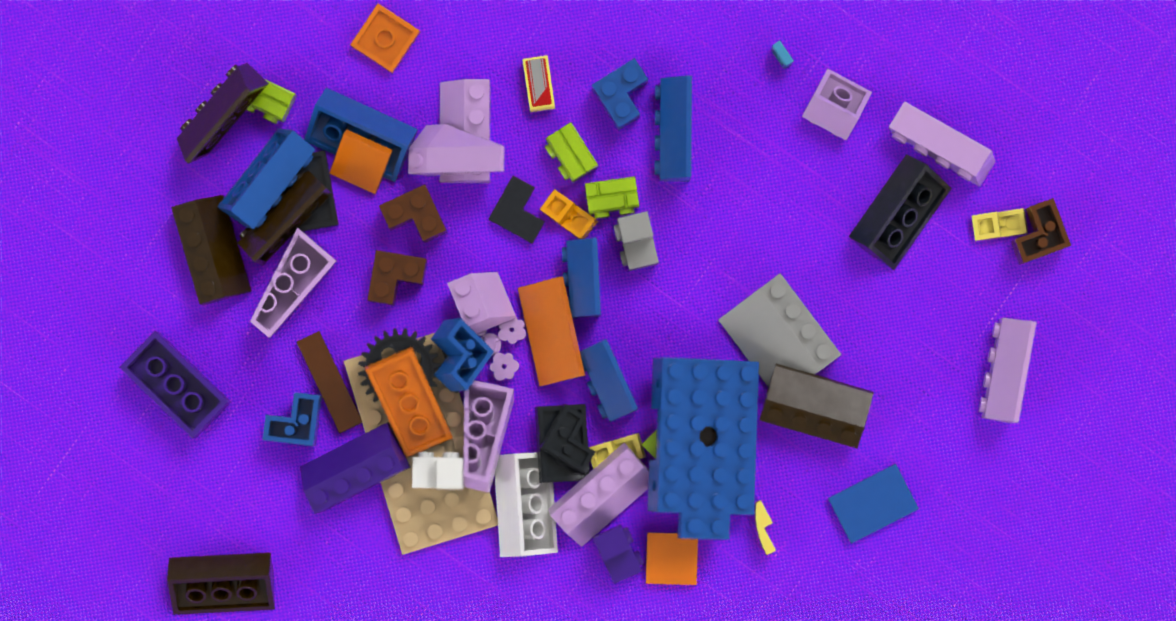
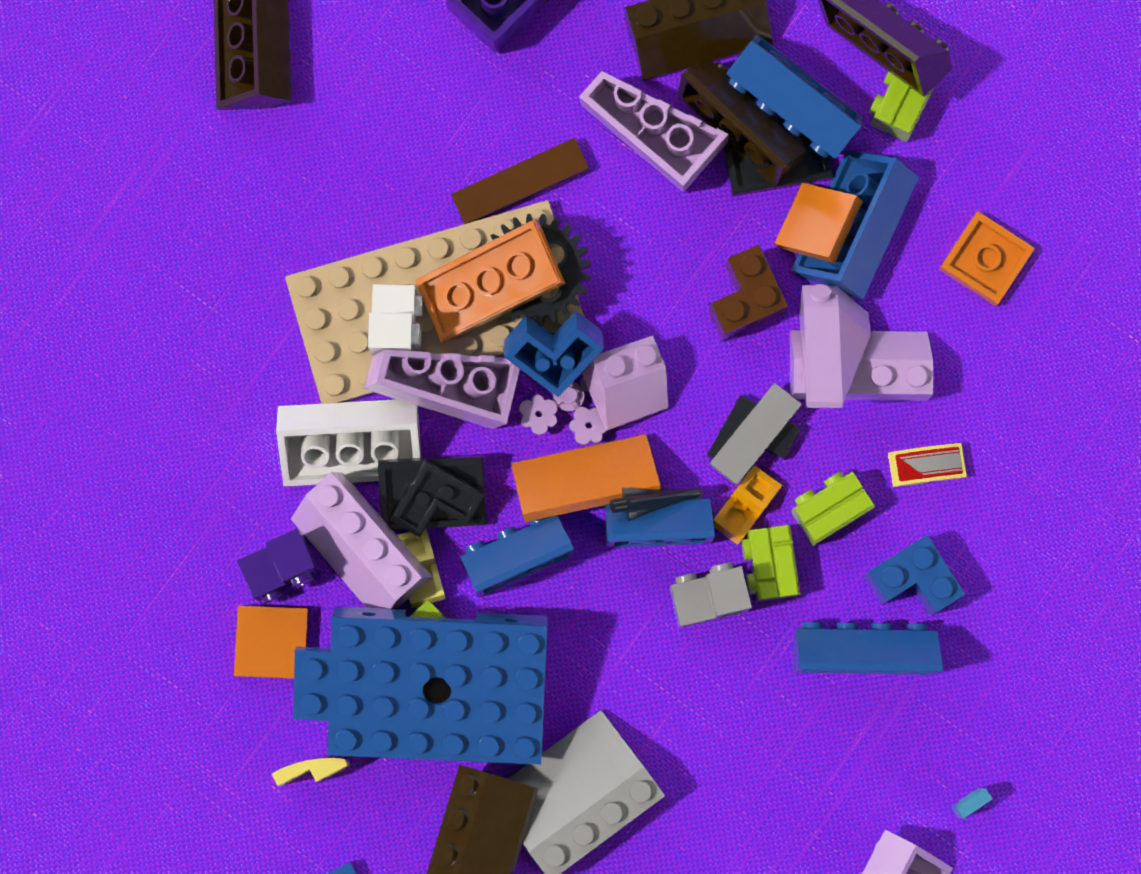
camera: 85 degrees right, 5 degrees down
blue brick [262,392,322,446] -> none
dark purple slope [300,422,411,514] -> none
reddish brown brick [368,250,428,306] -> none
none -> black piece [610,487,702,521]
none -> light grey tile [709,383,802,486]

